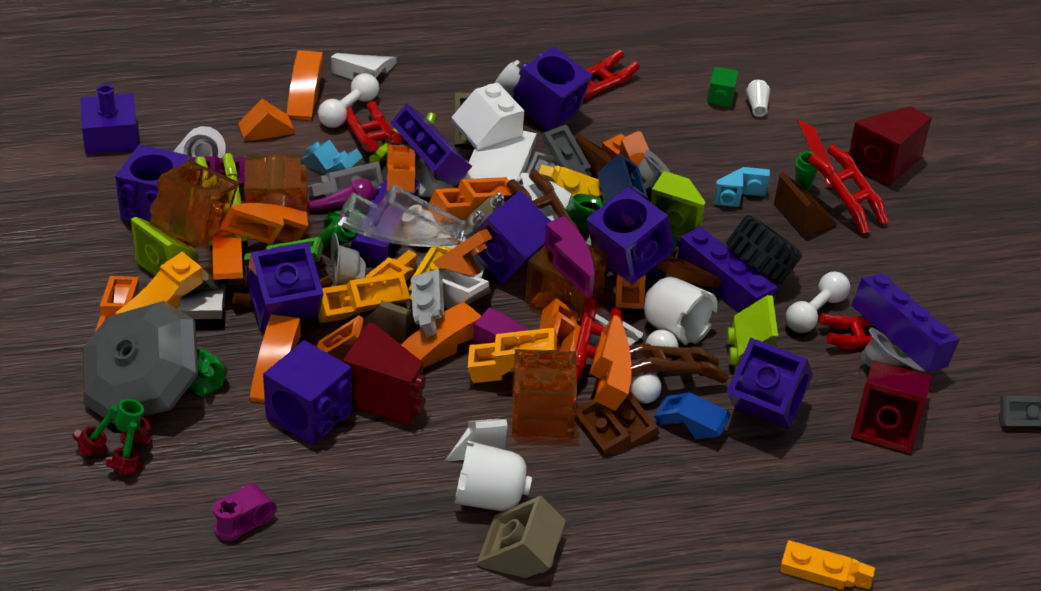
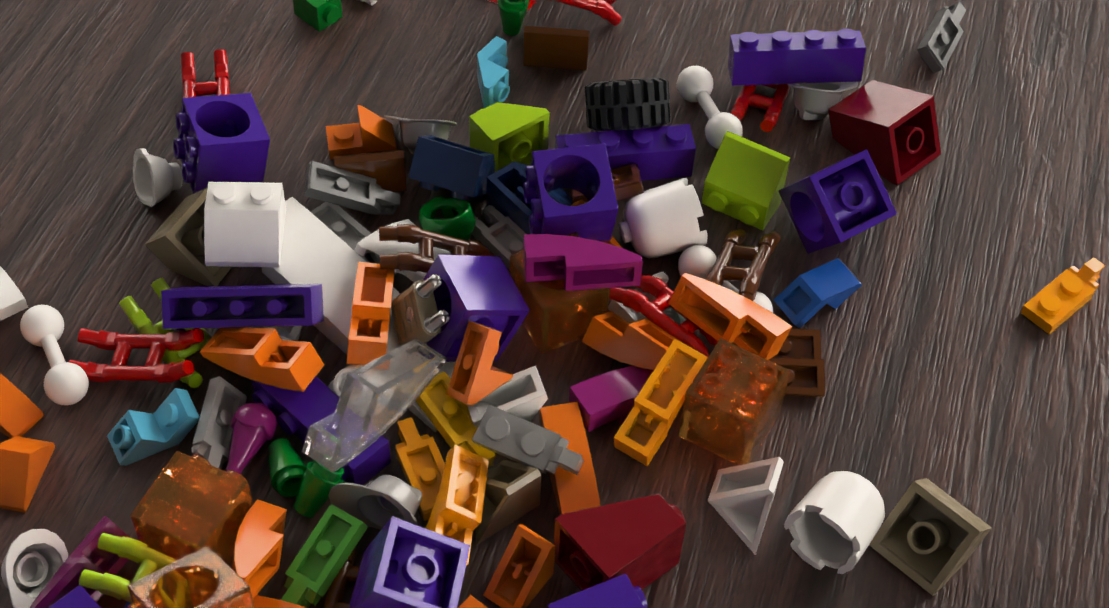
camera: 60 degrees left, 10 degrees up
yellow hinge [538,164,605,210] -> none

